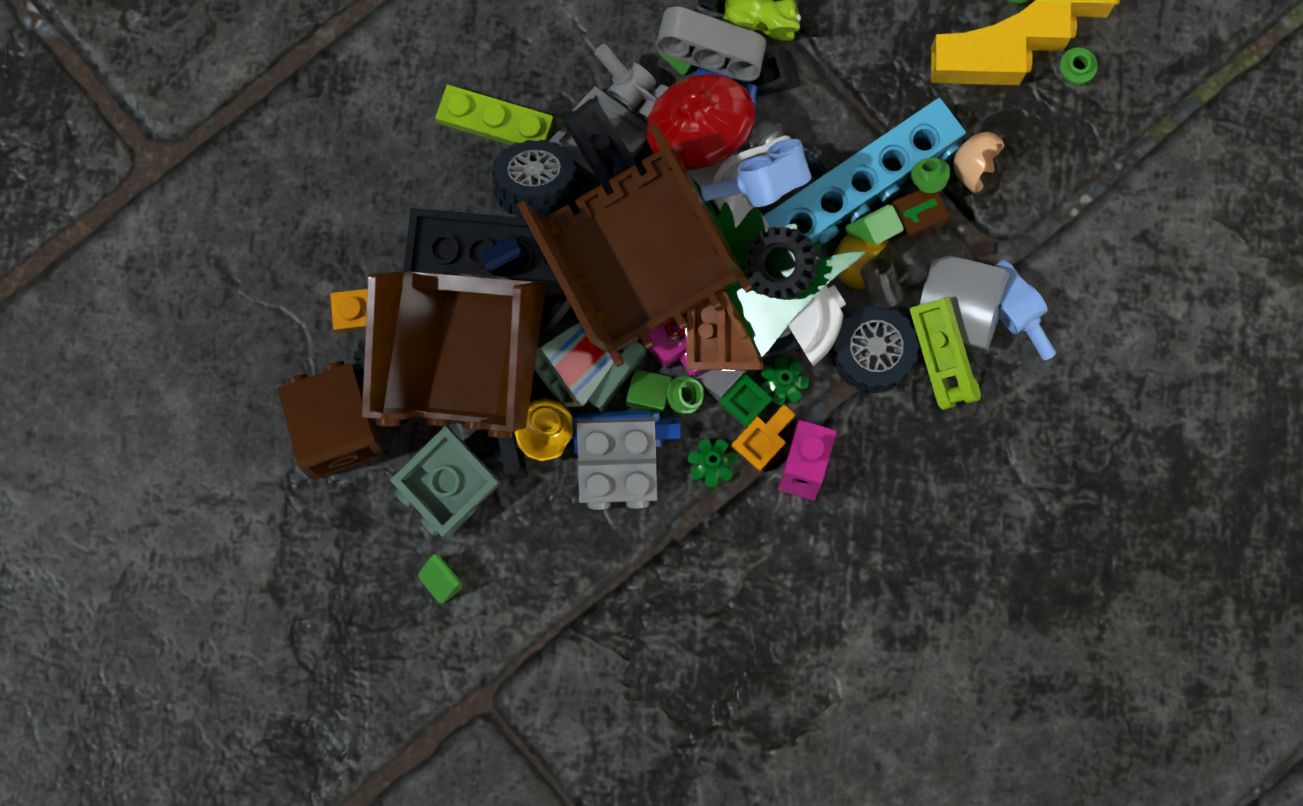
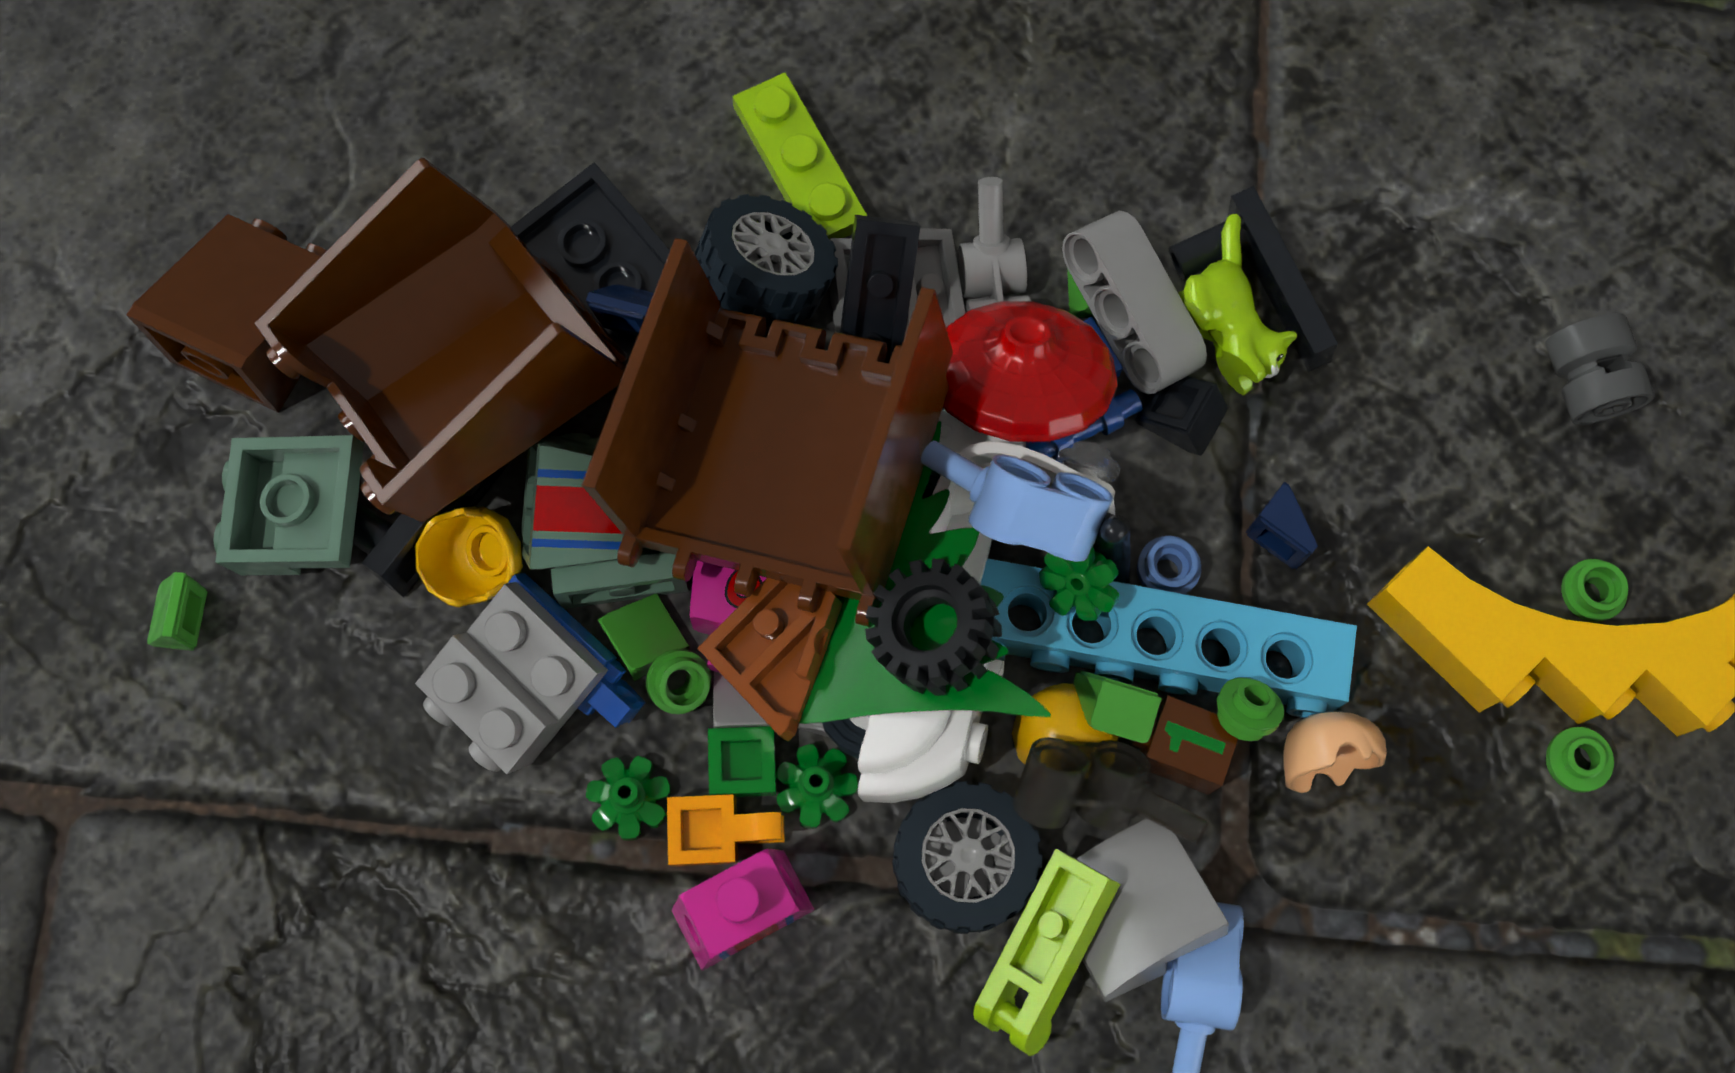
camera: 40 degrees right, 5 degrees down
none -> green plant [1039,547,1119,621]
none -> medium blue plate [1137,536,1201,594]
none -> dark blue slope [1246,482,1318,569]

